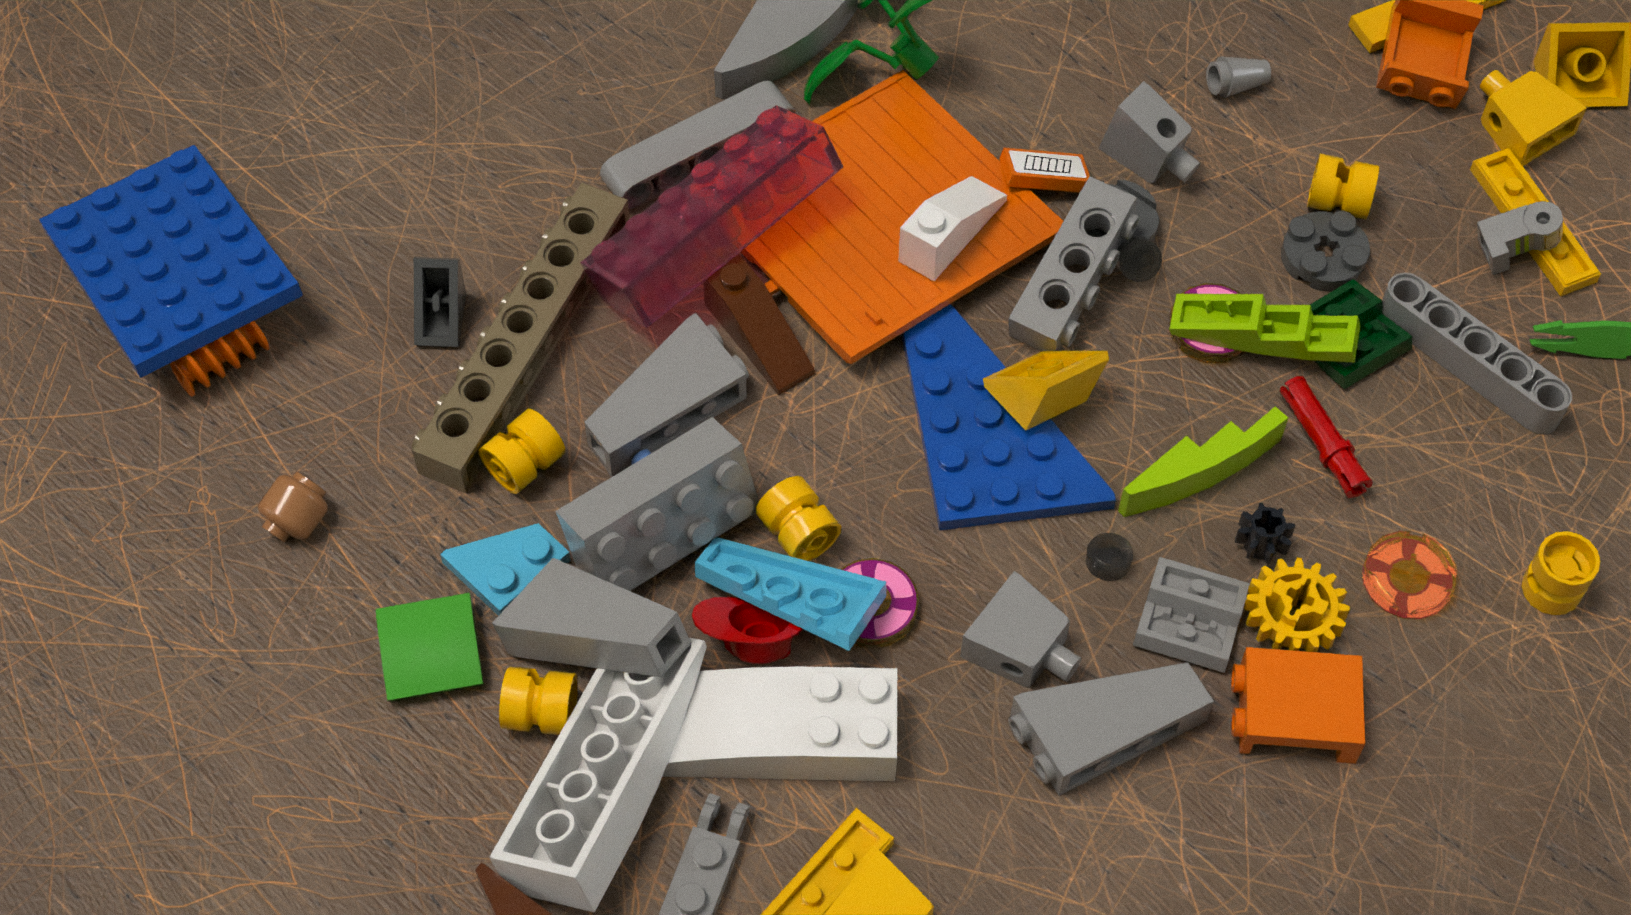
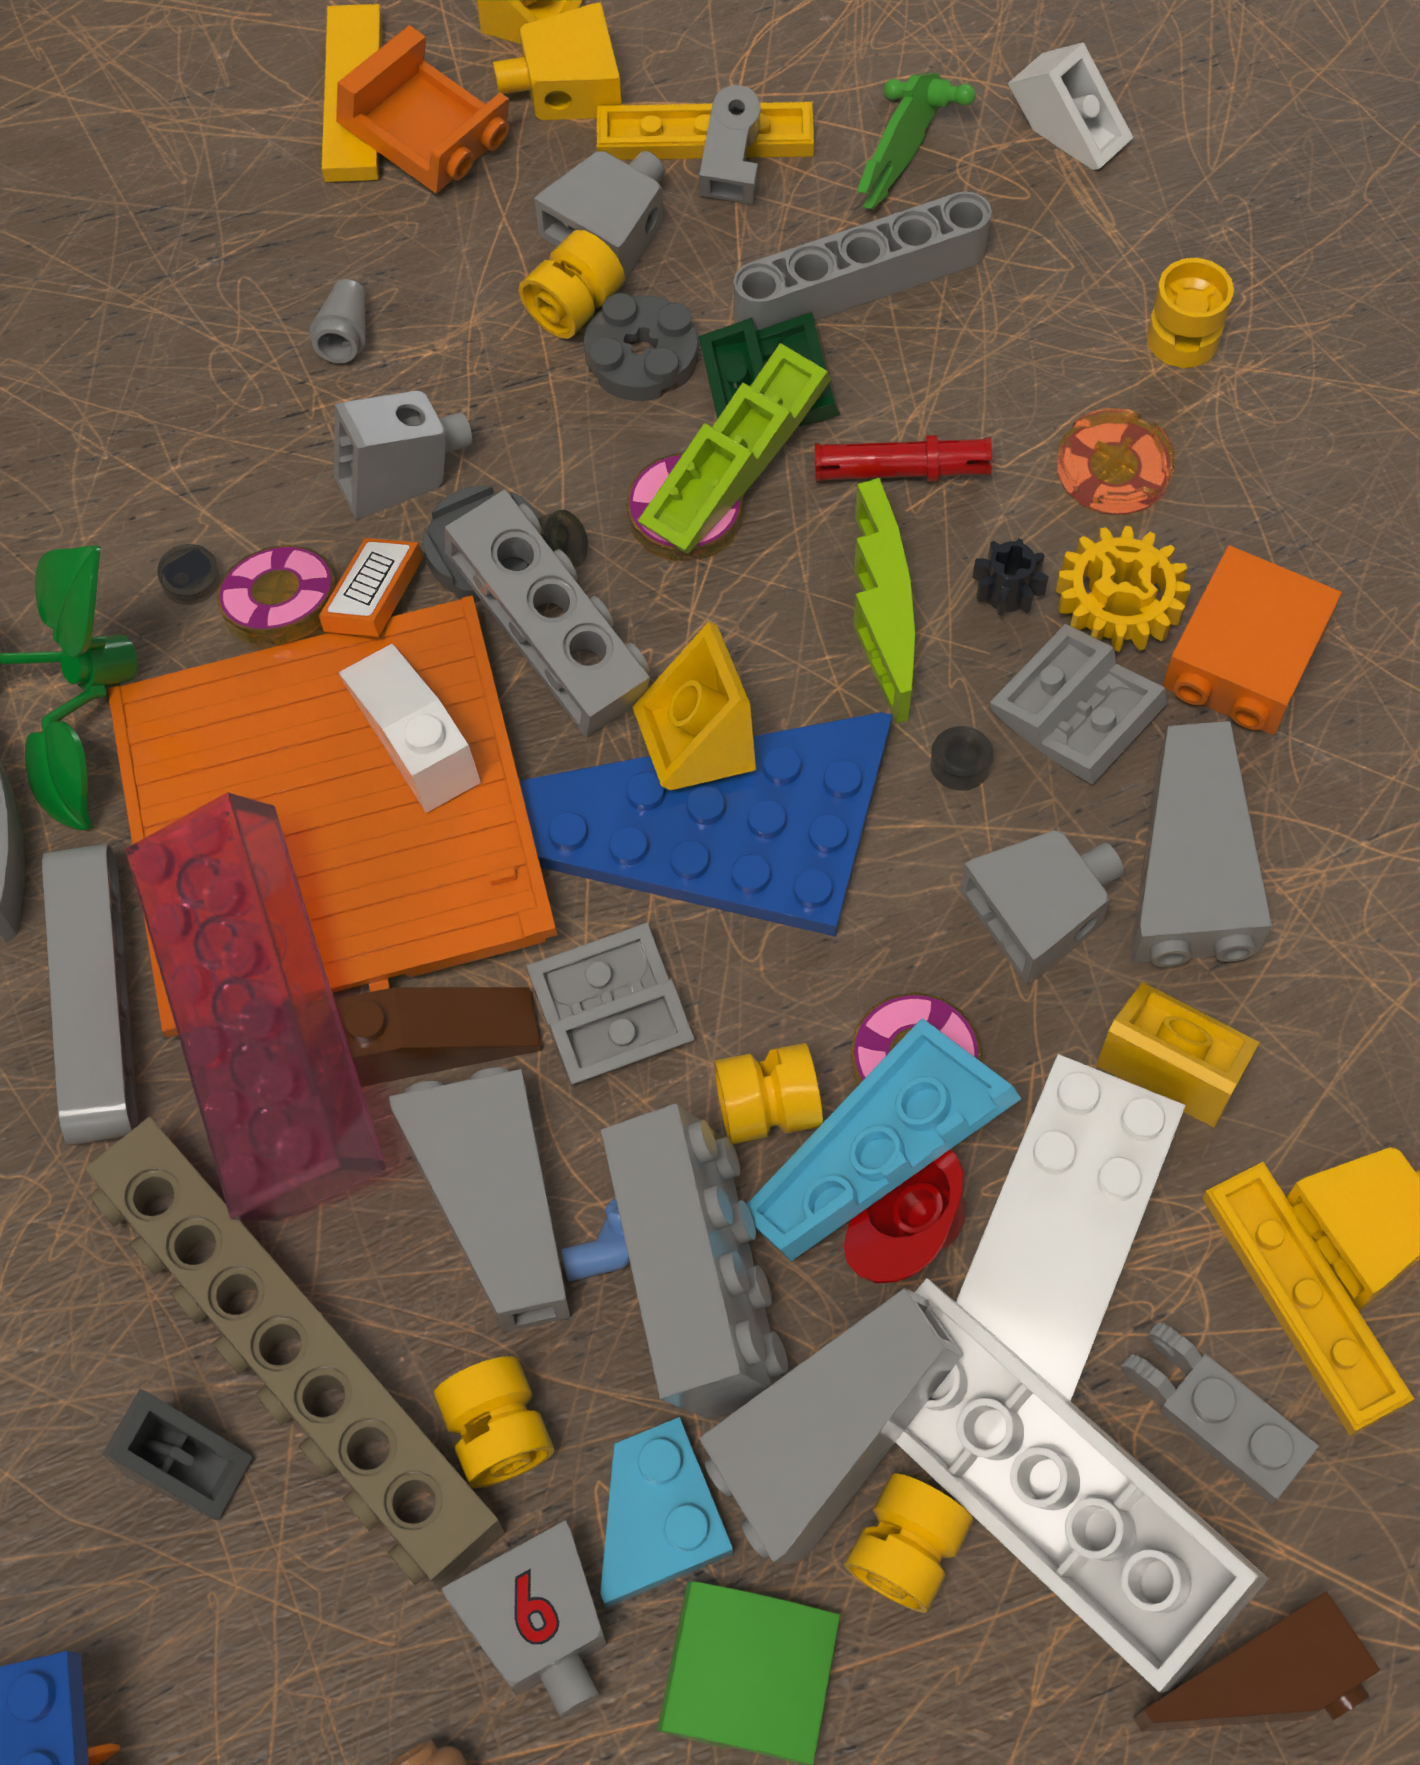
camera: 65 degrees left, 5 degrees up
none -> clear smoke tile [157,544,220,605]
none -> tile [216,545,337,645]
none -> light grey torso [441,1520,606,1718]
none -> light grey slope [526,922,695,1086]
none -> light grey torso [534,151,665,280]
none -> yellow slope [1096,982,1260,1128]

